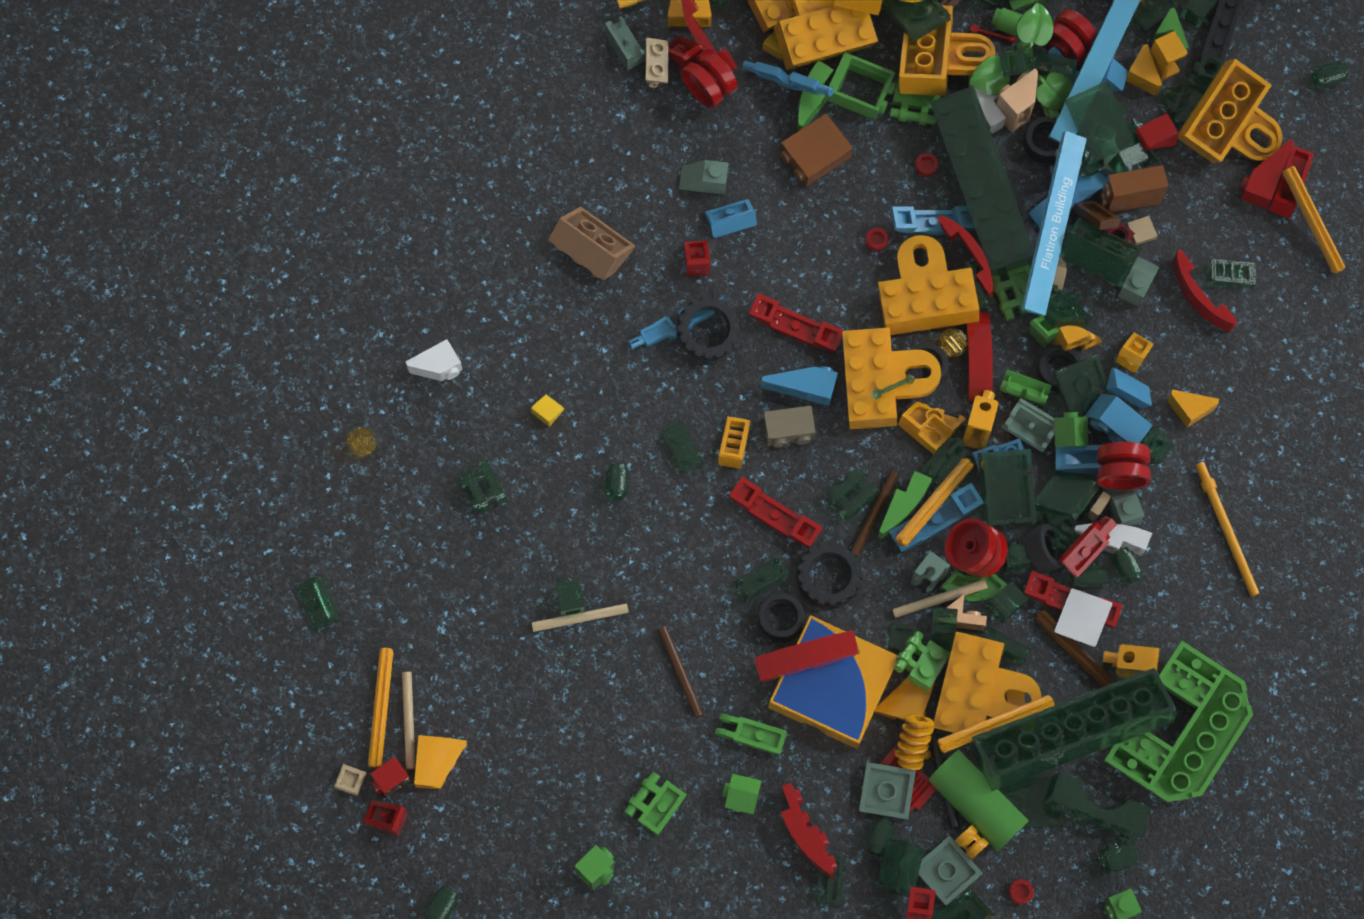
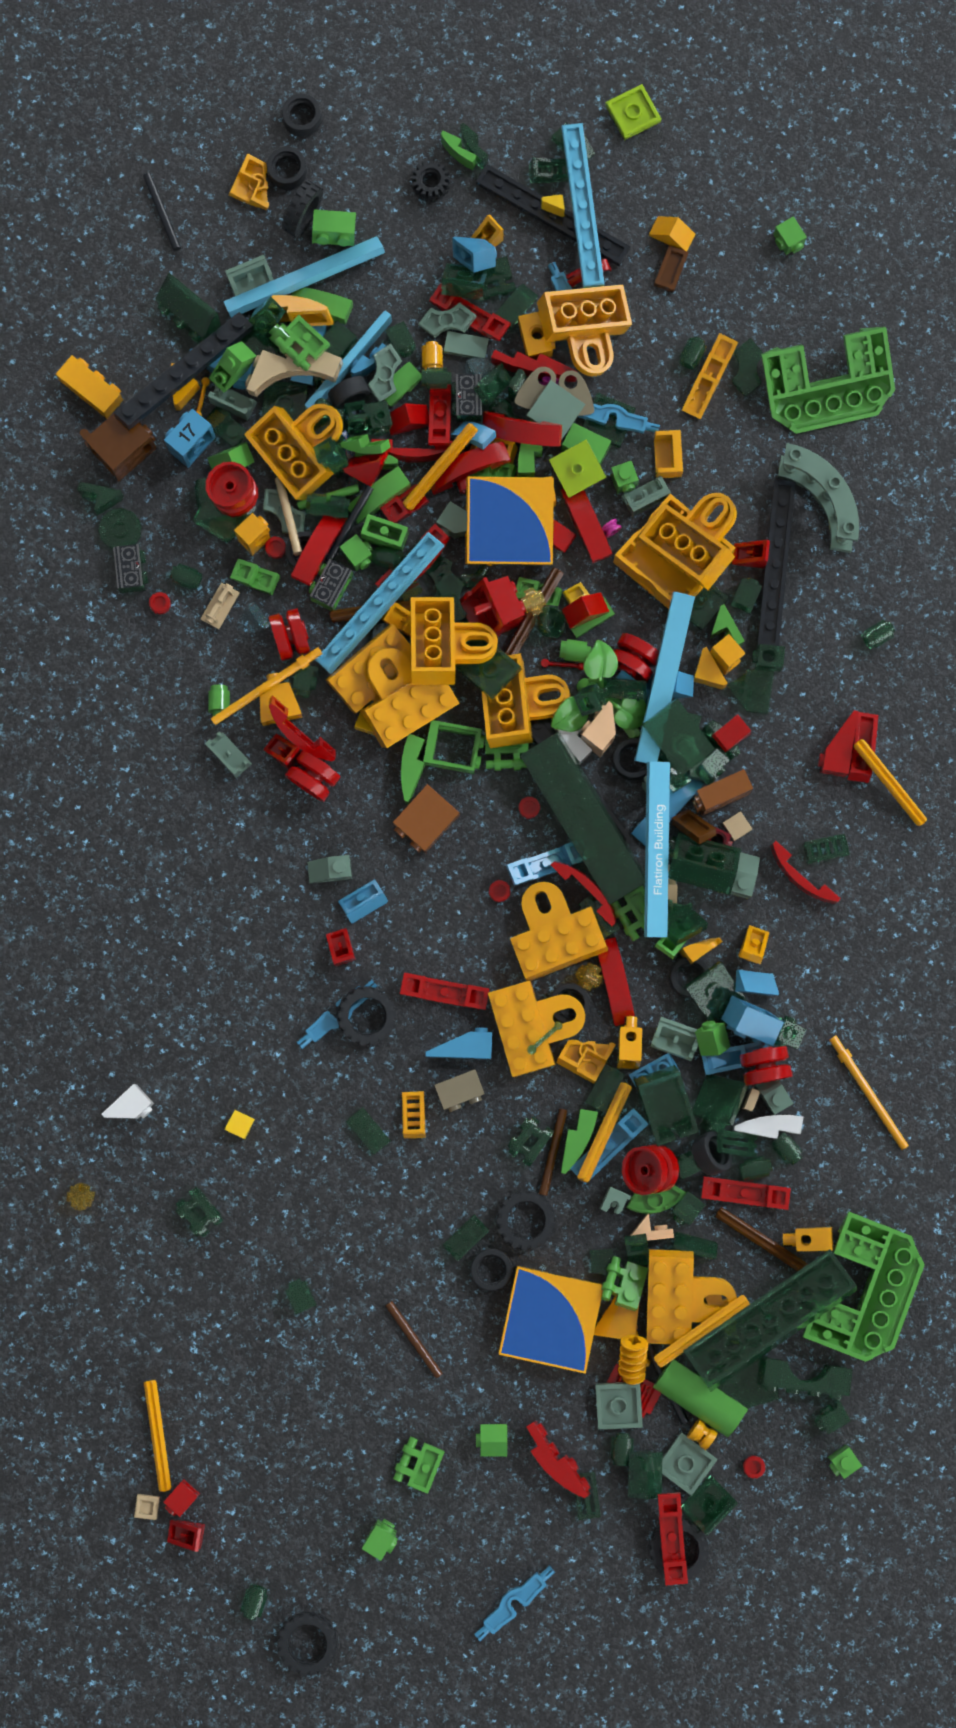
camera: 10 degrees left, 10 degrees up
clear green slope [296,577,341,631] -> none
tan bar [402,672,416,770] -> none
light orange slope [414,735,467,789] -> none
tan bar [532,603,629,632] -> none
medium nougat slope [548,206,636,280] -> none
clear green brick [605,464,630,501] -> none
tan hinge [645,38,668,88] -> none
bright green hinge [715,714,787,756] -> none
red slope [729,477,823,548] -> none
dark azure piece [742,60,833,97] -> none
red slope [754,630,860,682] -> none
tan bar [892,579,988,618] -> none
bright green hinge [1000,369,1052,406] -> none
white sticker [1055,588,1112,647] -> none
red hinge [1058,516,1117,578] -> none
light orange slope [1167,390,1219,428] -> none
light orange brick [1177,59,1282,163] -> none

